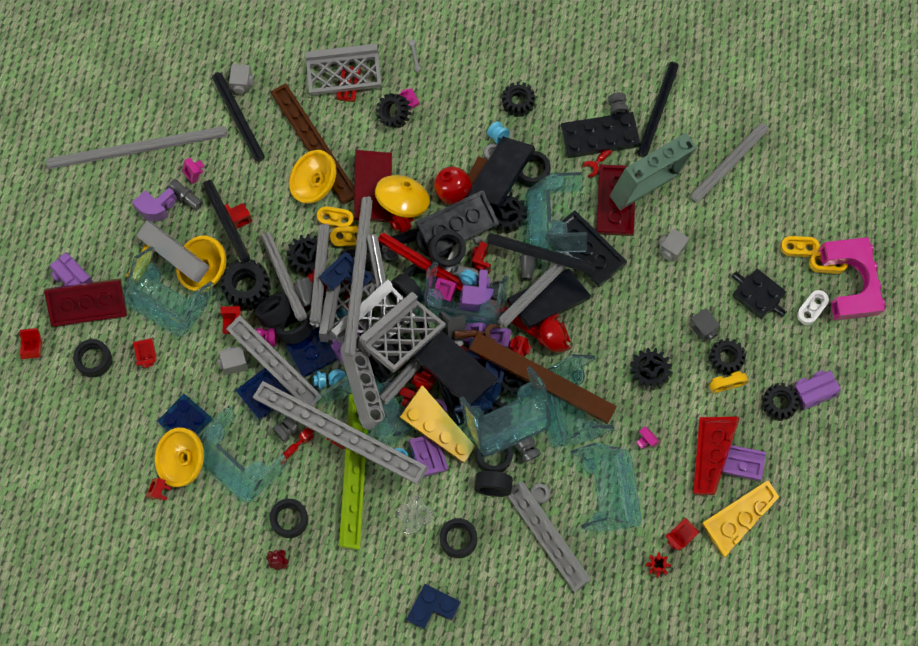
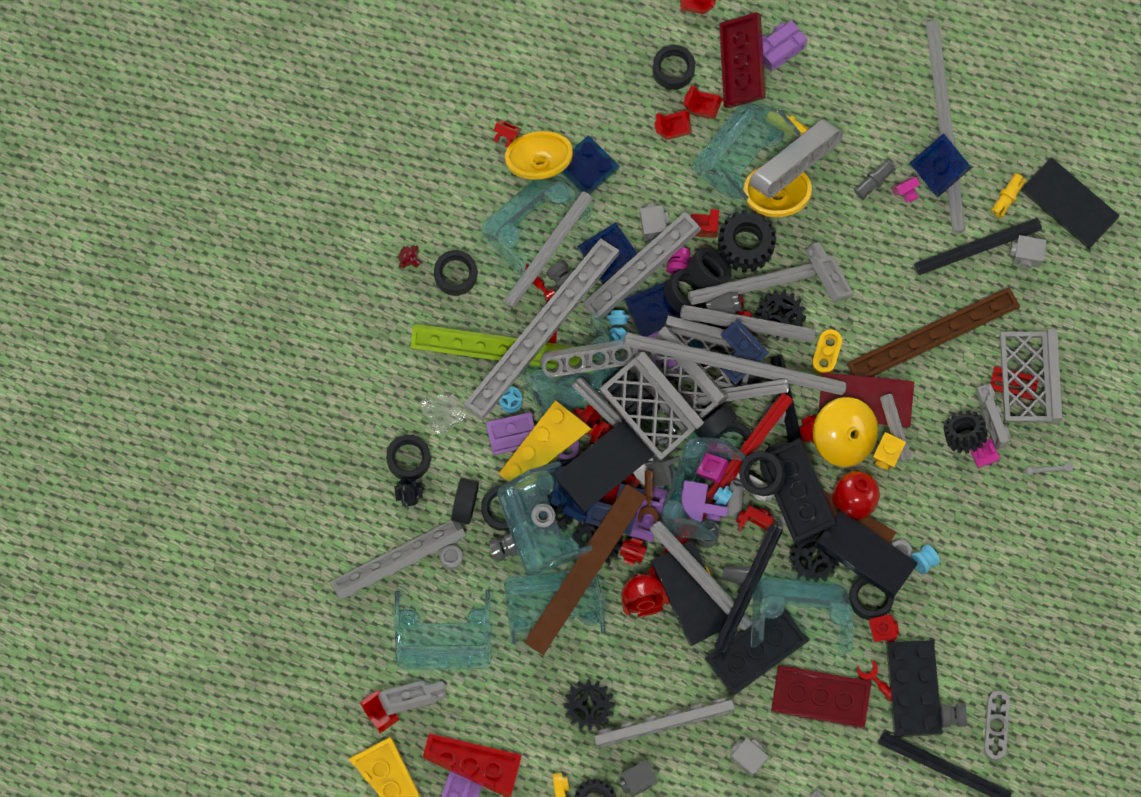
camera: 90 degrees right, 5 degrees up
medium lavender brick [132,188,177,221] -> none
black axle [203,180,250,263] -> none
red panel [225,203,253,229] -> none
yellow dish [289,150,336,204] -> none
yellow plate [330,225,358,246] -> none
dark blue plate [406,584,461,630] -> none
black tyre [502,82,535,117] -> none
sand green window [609,133,697,210] -> none
dark pink tile [636,426,661,449] -> none
red gear [645,552,671,579] -> none
none -> light grey hinge [379,681,446,715]
none -> black gear [394,478,423,506]
none -> light grey axle [505,191,593,307]
none -> light grey plate [531,504,555,527]
none -> light grey plate [594,698,735,749]
none -> red bracket [684,86,723,119]
none -> light grey hinge [806,242,853,303]
none -> red bracket [869,614,899,644]
none -> yellow bracket [872,432,906,471]
none -> light grey axle [880,394,911,461]
none -> clear blue plate [910,133,972,197]
none -> light grey hinge [975,384,1010,450]
none -> light grey beam [984,691,1010,761]
none -> yellow pin [990,173,1026,219]
none -> black tile [1021,157,1120,249]

